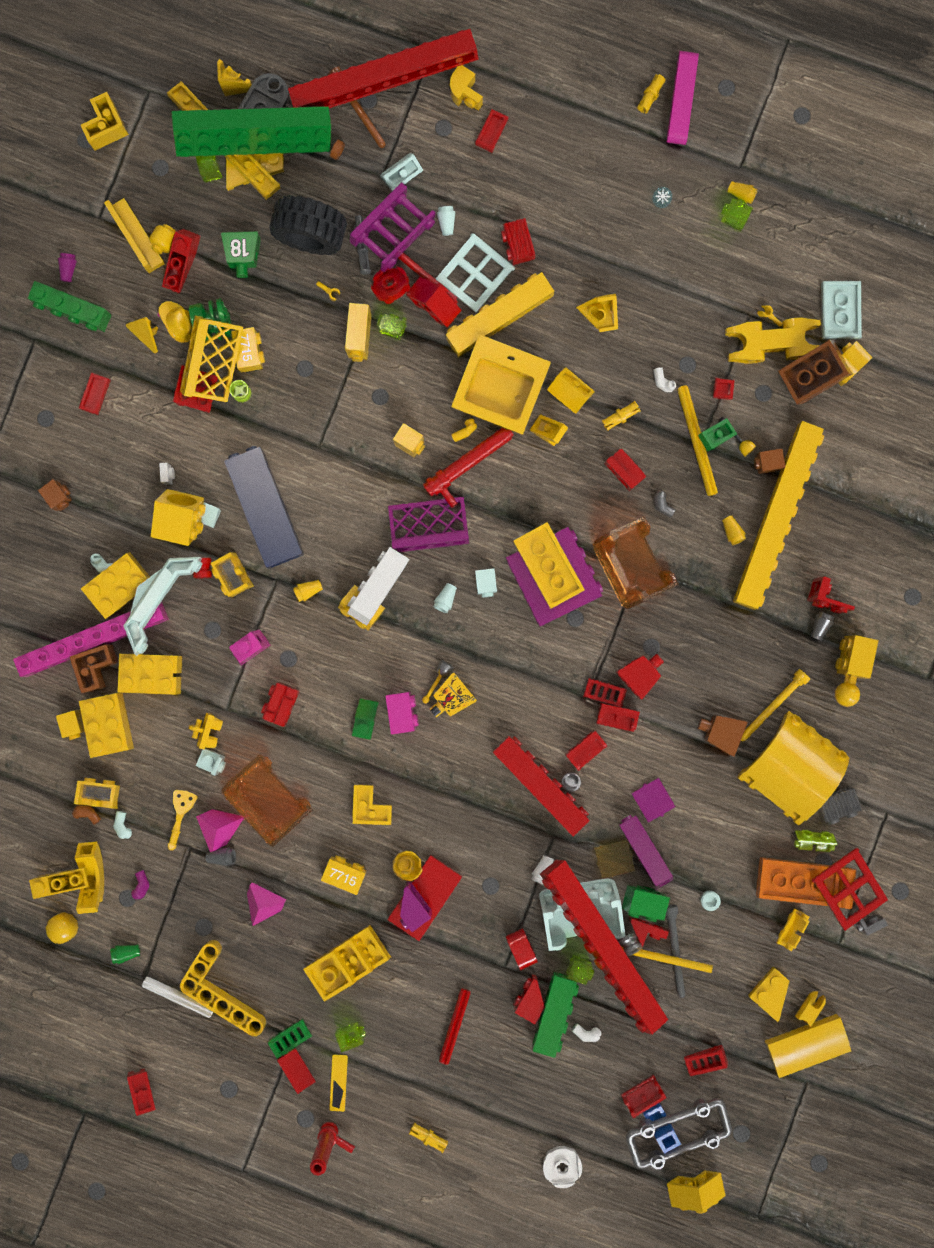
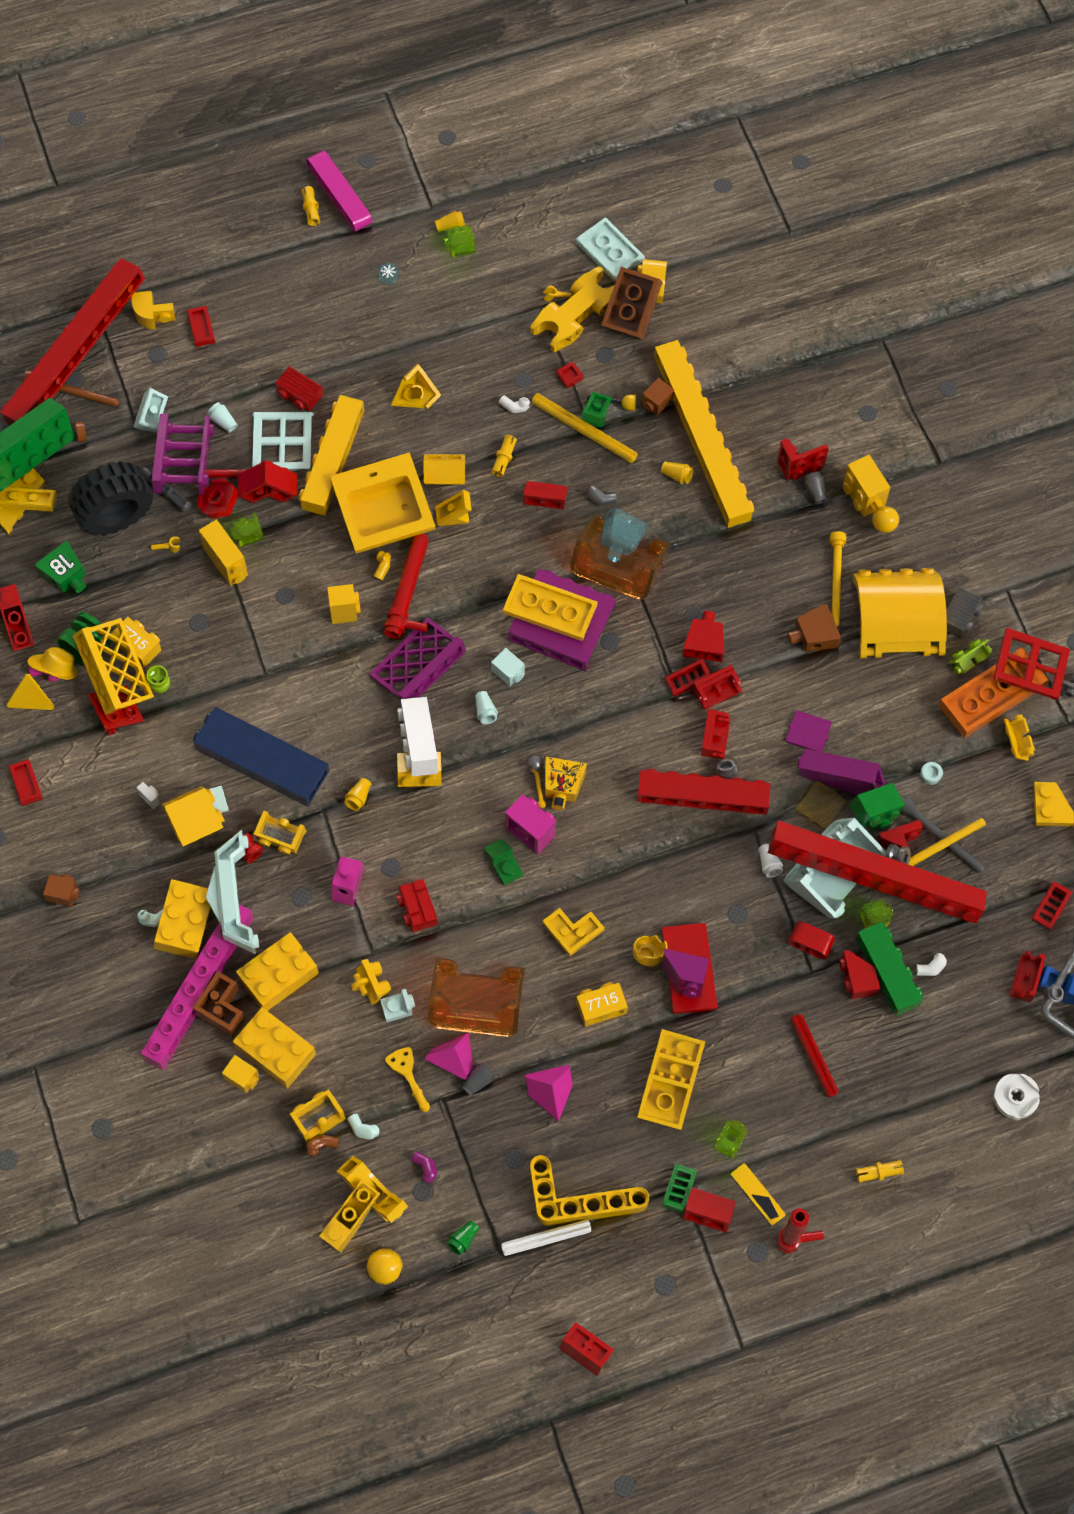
camera: 50 degrees left, 20 degrees down
none -> clear light blue torso [601,507,649,562]

